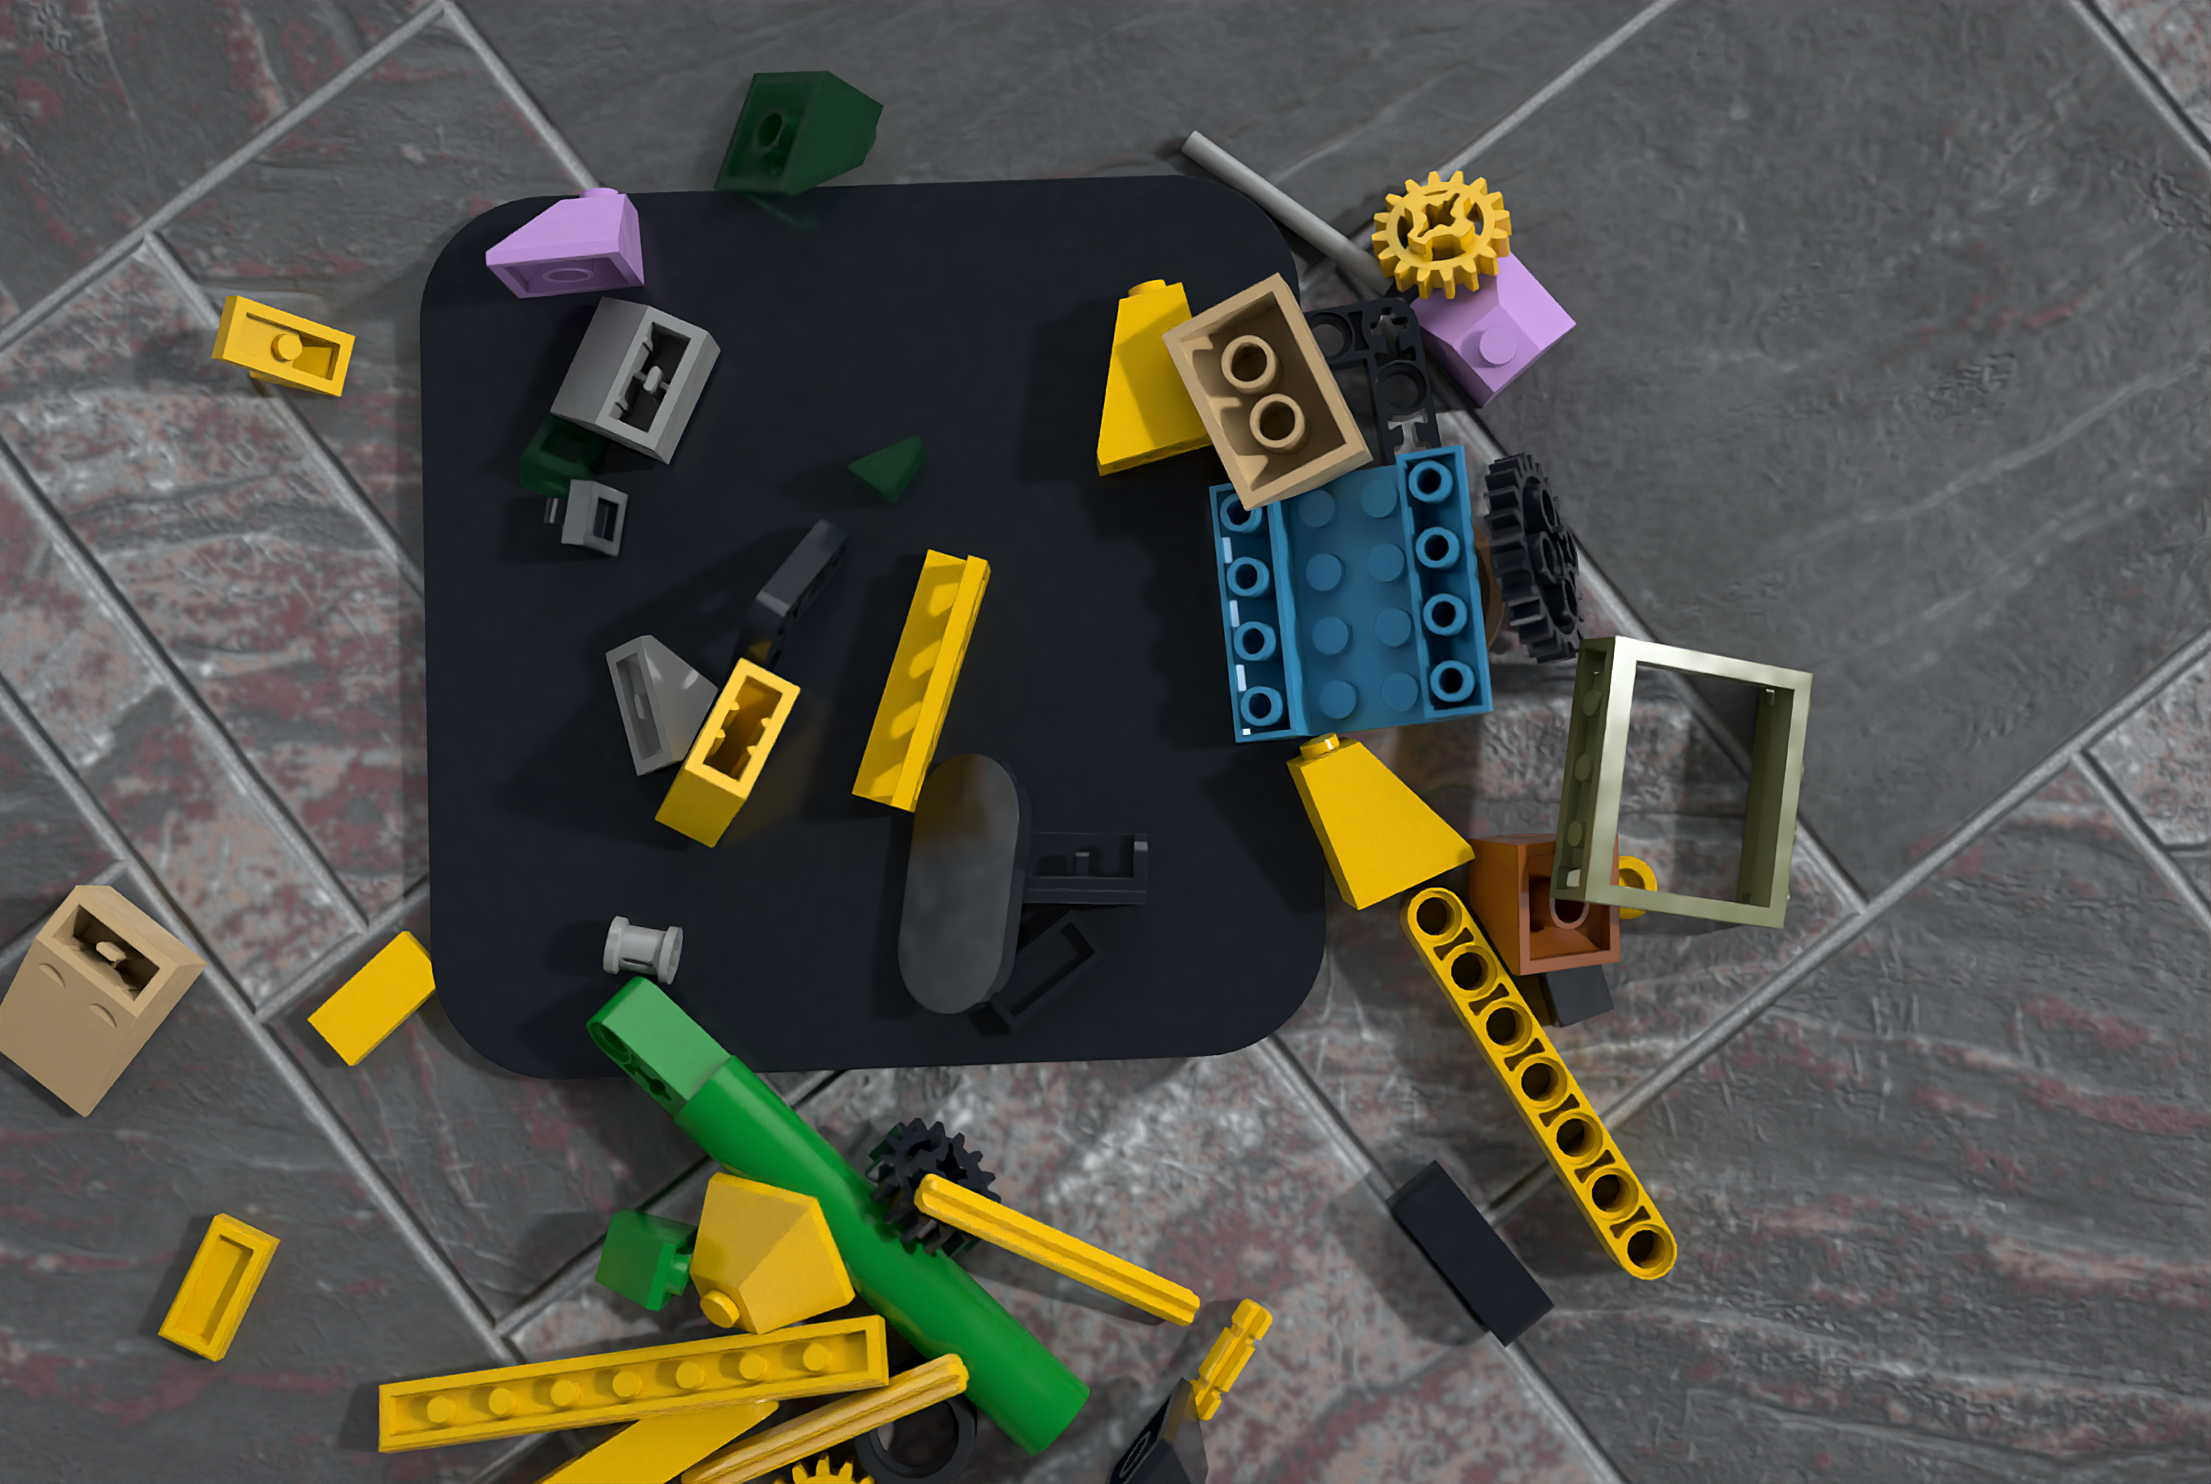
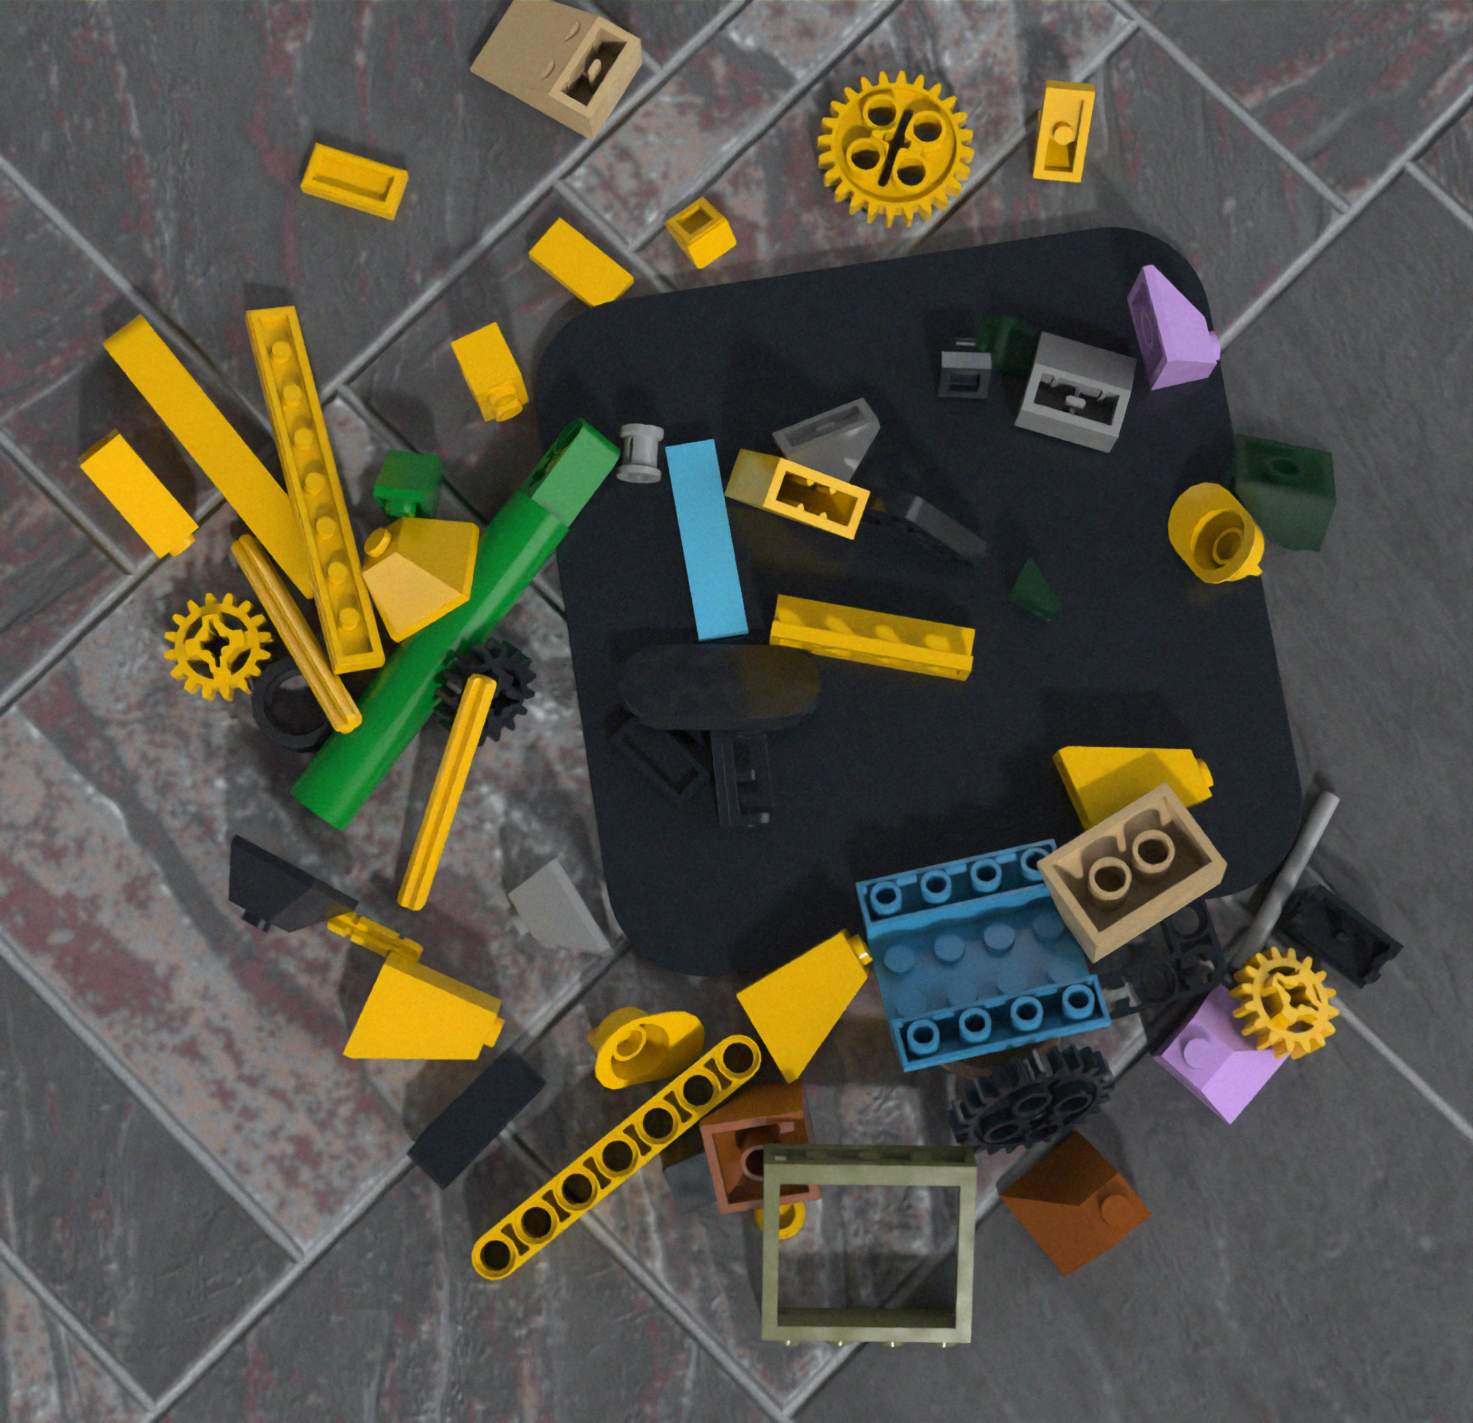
camera: 85 degrees right, 5 degrees down
none -> yellow slope [343,951,505,1060]
none -> yellow brick [450,322,529,422]
none -> light grey slope [506,858,615,958]
none -> yellow piece [588,1006,705,1090]
none -> yellow slope [664,196,736,269]
none -> medium azure tile [665,439,748,642]
none -> yellow gear [817,70,974,228]
none -> dark orange slope [999,1130,1152,1277]
none -> yellow piece [1168,482,1265,584]
none -> black hinge [1279,884,1404,989]

